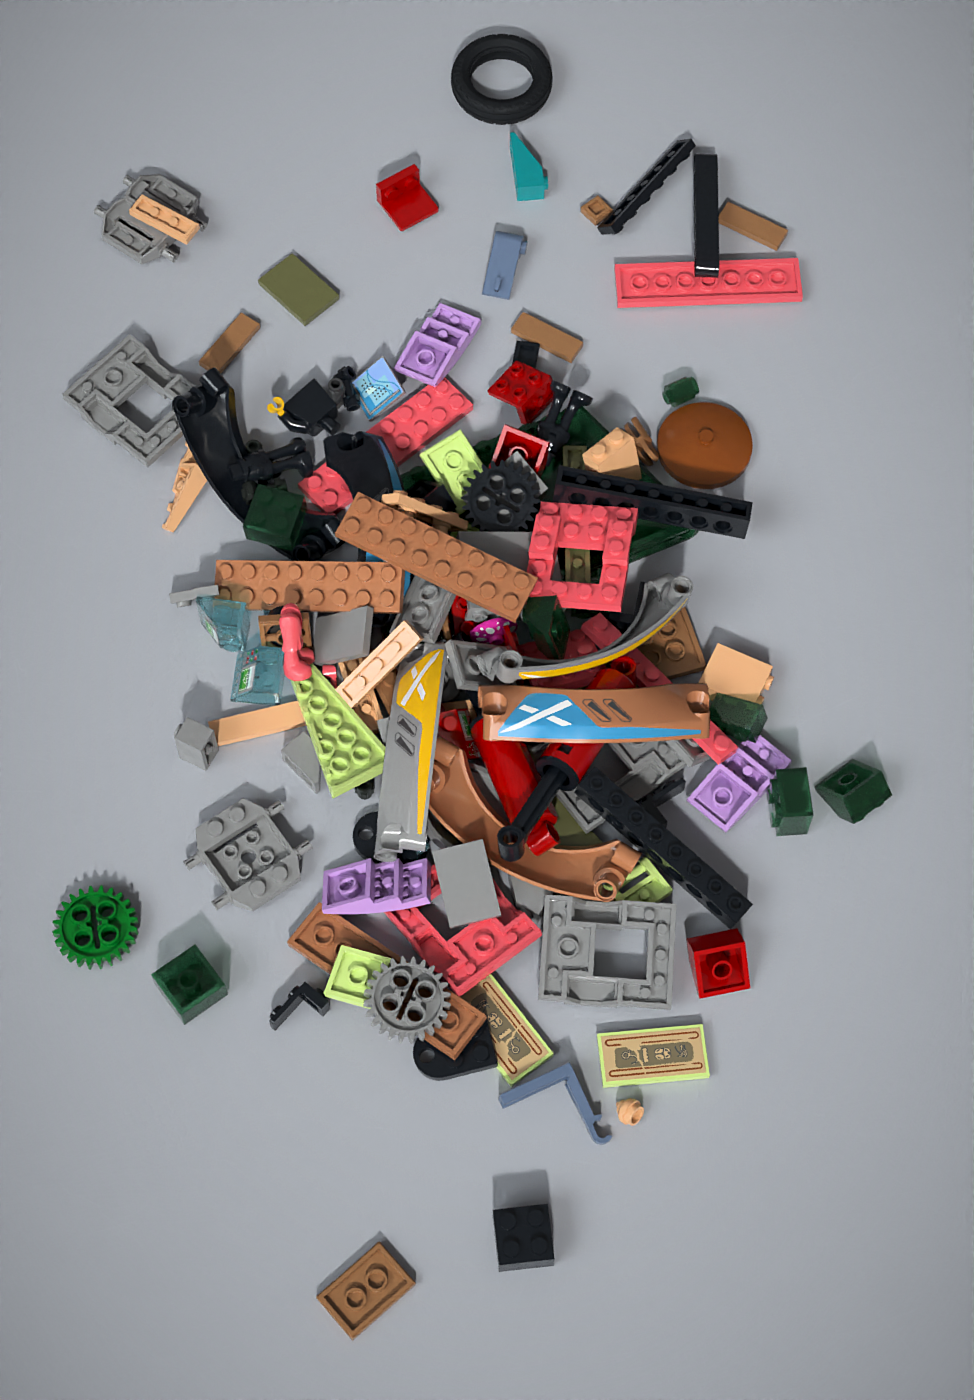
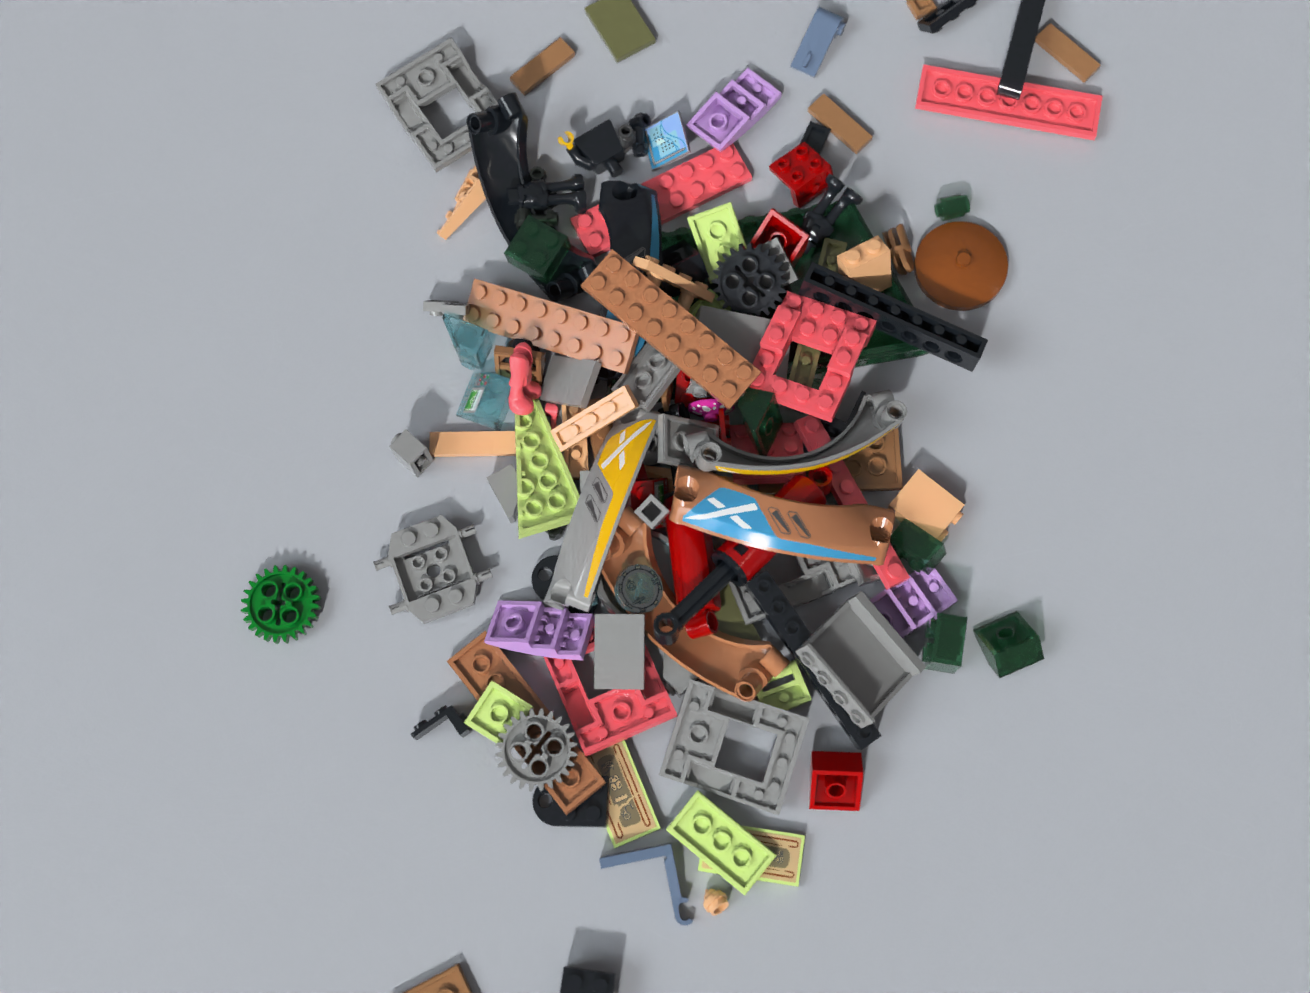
camera: 20 degrees right, 10 degrees up
clear green brick [151,944,228,1025] -> none
black bracket [641,778,686,828] -> none
none -> tile [614,564,663,614]
none -> light grey brick [634,494,670,530]
none -> yellowish green tile [666,790,777,896]
none -> light grey panel [795,591,926,728]

